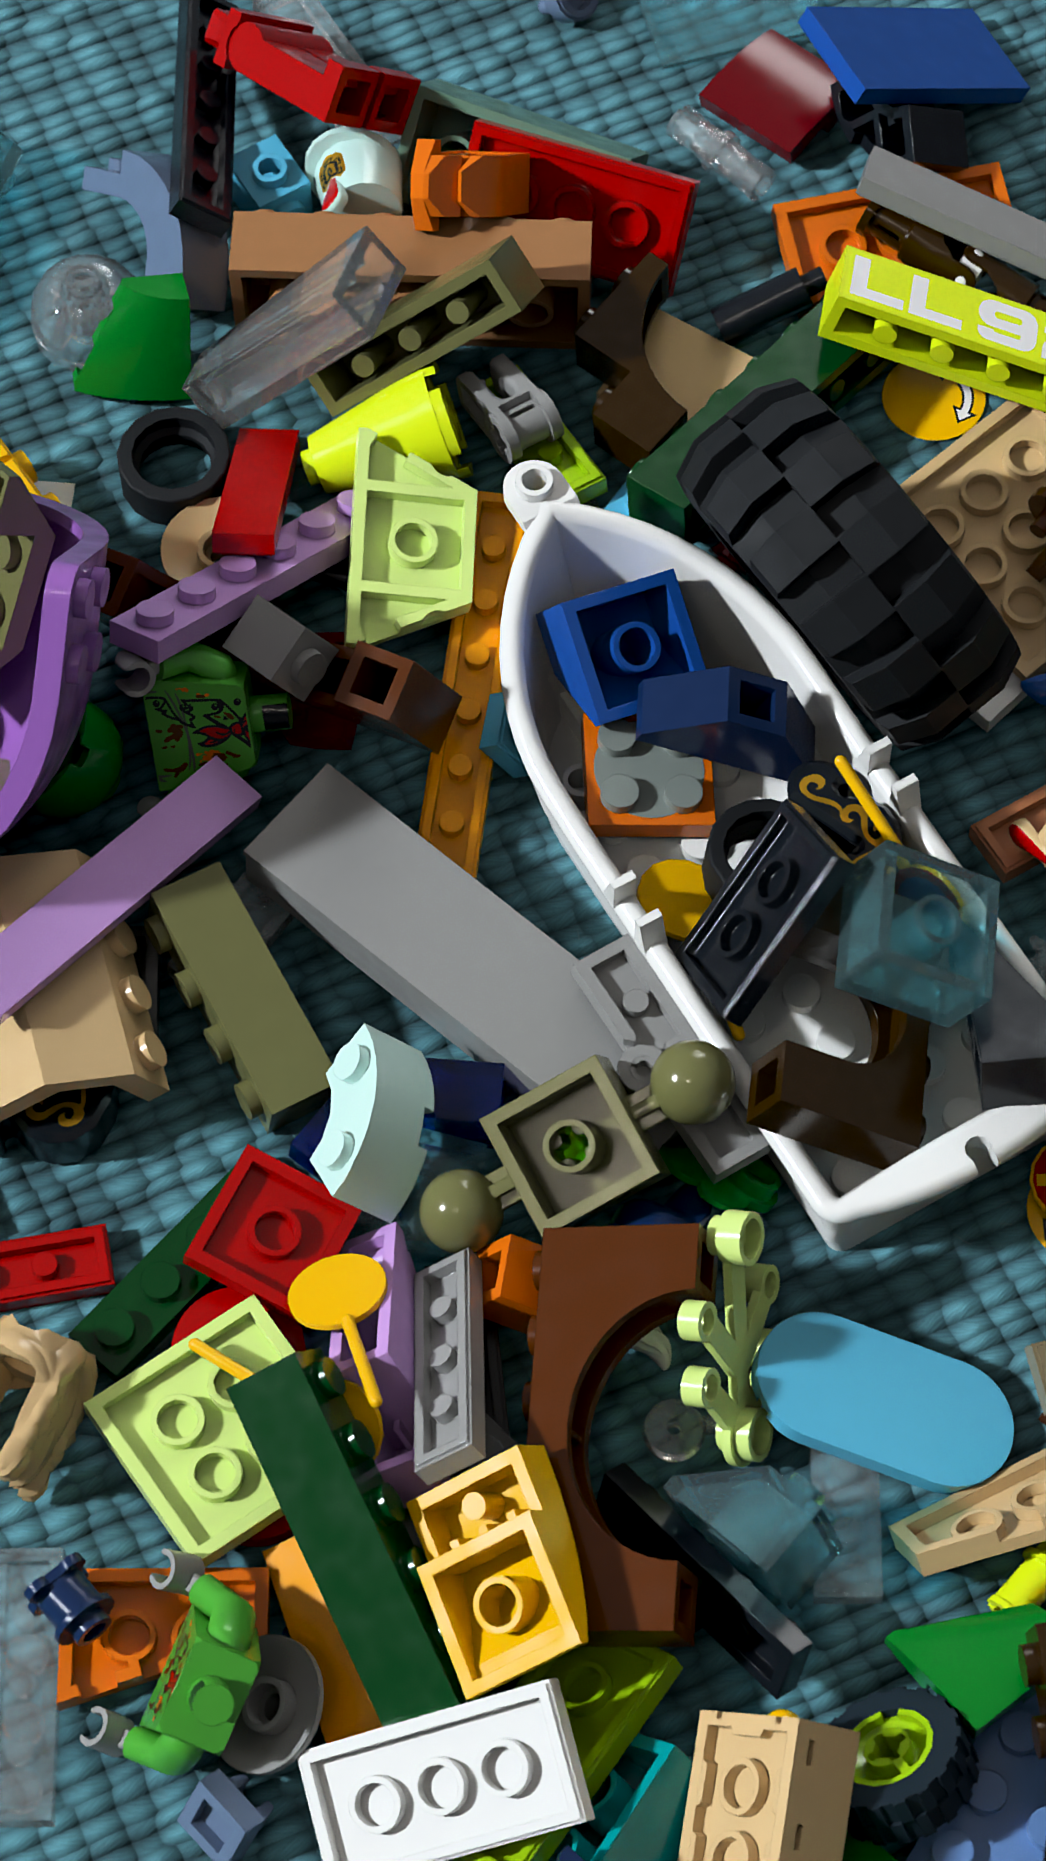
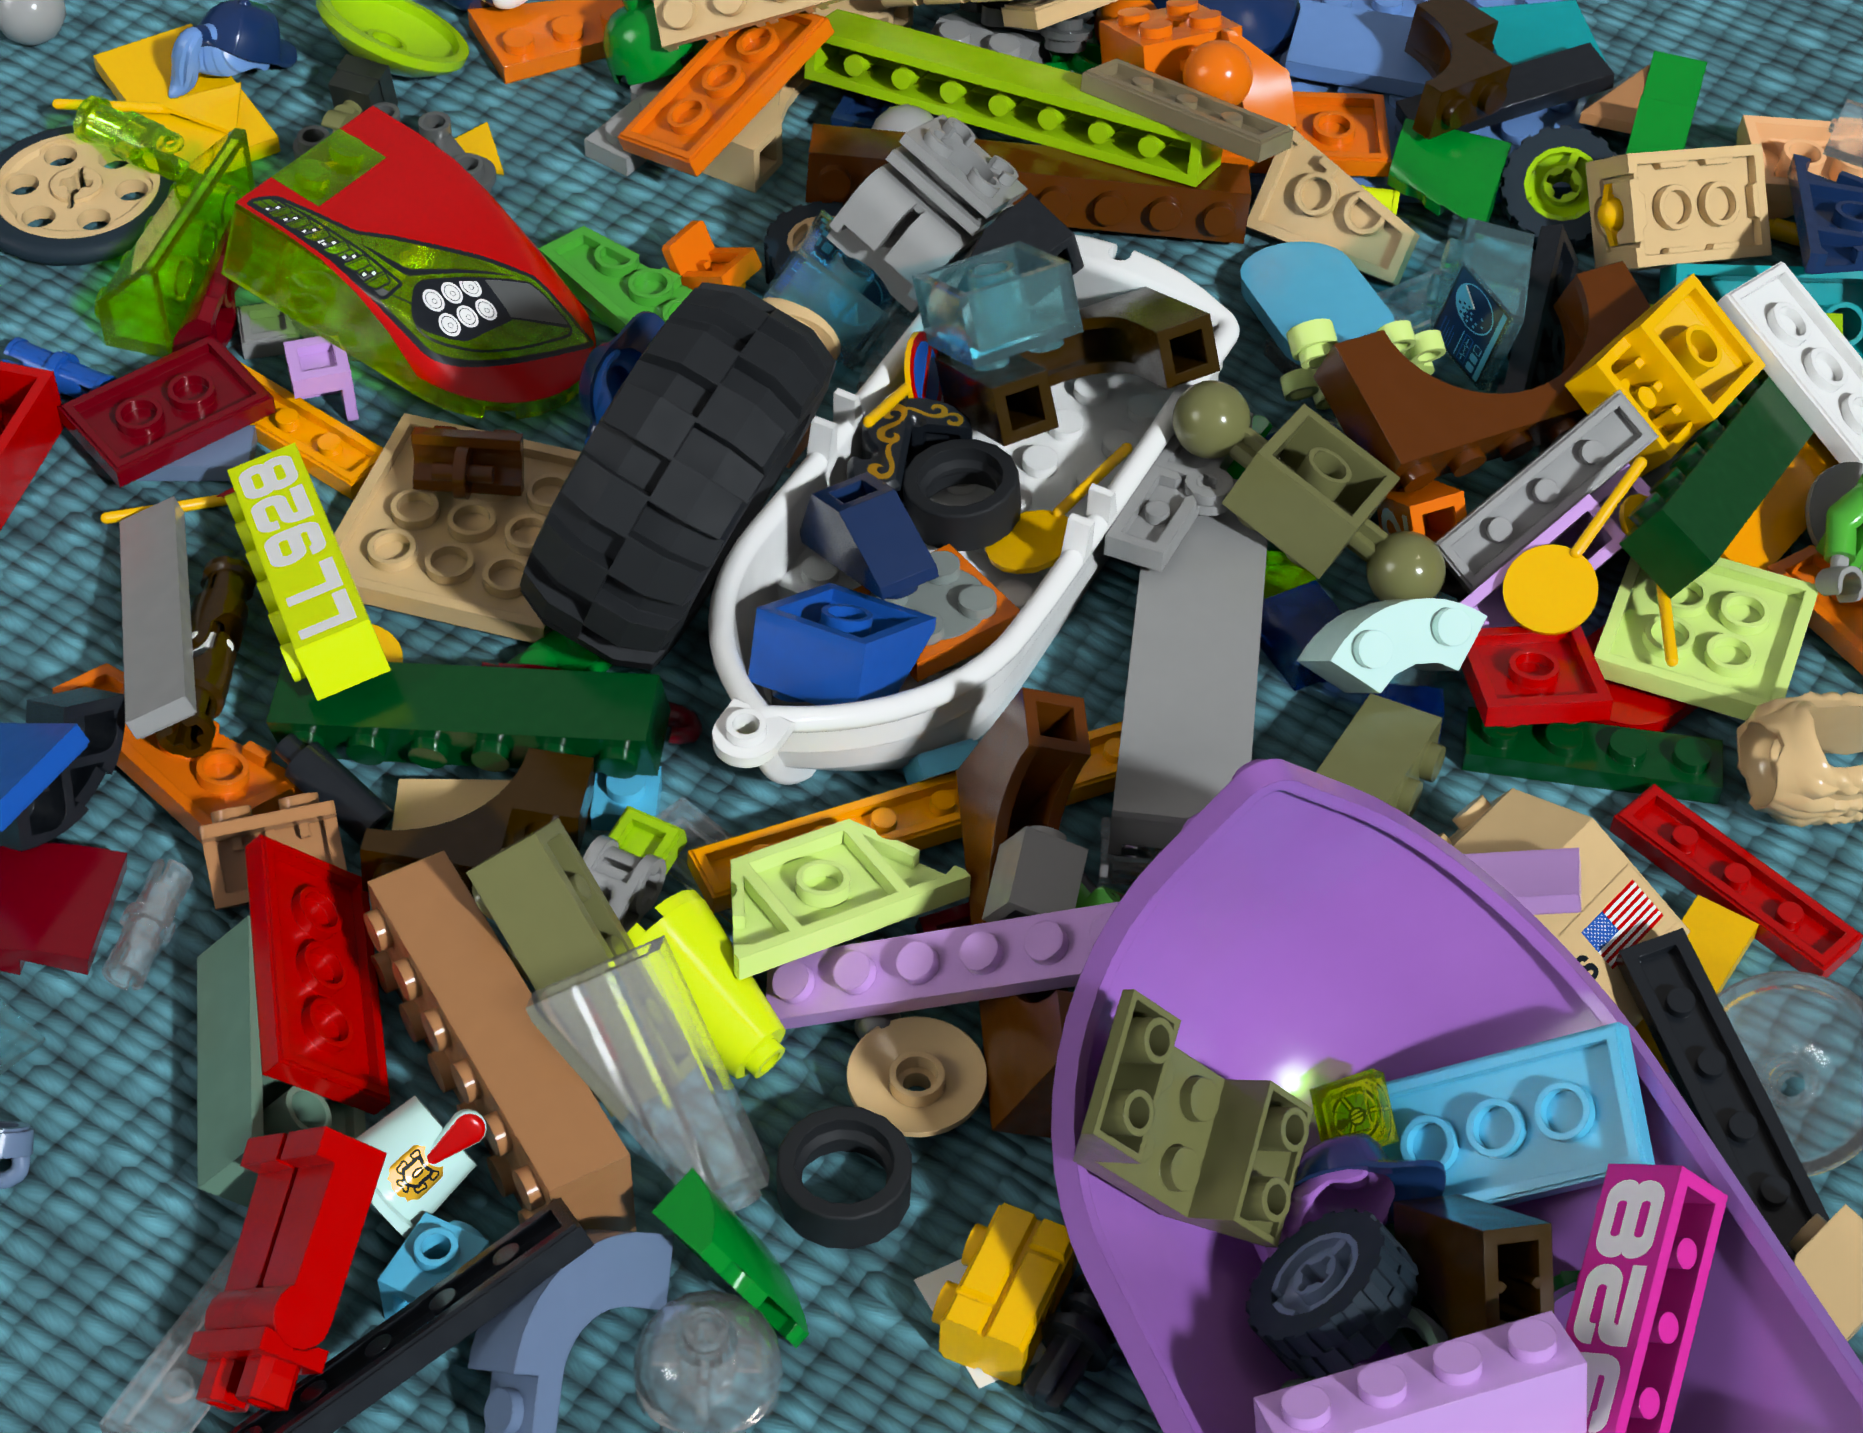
camera: 125 degrees left, 15 degrees down
red tile [212,428,300,556] -> none
orange piece [410,138,530,231] -> none
black tile [675,799,856,1027] -> none
none -> medium nougat bracket [198,792,347,911]

